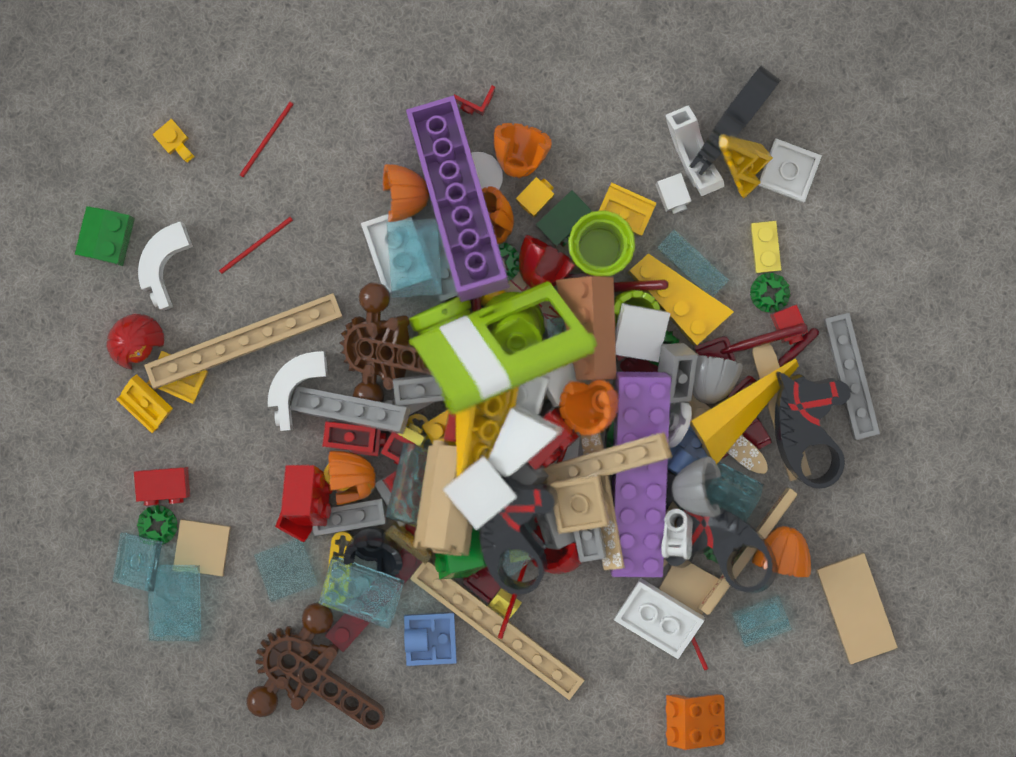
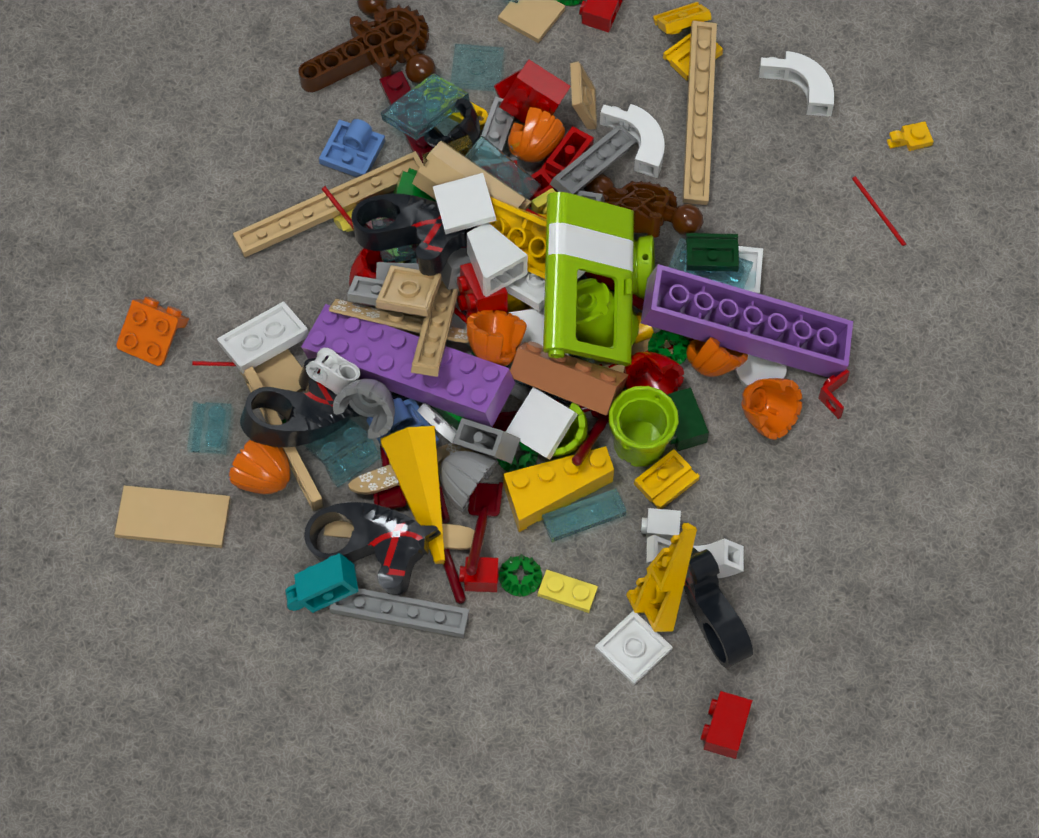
camera: 115 degrees right, 25 degrees down
green slope [75,206,135,266] -> none
red hair [106,314,165,370] -> none
red axle [219,217,293,274] -> none
orange hair [383,164,429,223] -> none
yellow brick [516,177,555,218] -> none
none -> teal brick [285,553,359,613]
none -> tan tile [570,61,597,129]
none -> dark green plate [686,233,739,272]
none -> red brick [700,691,753,759]

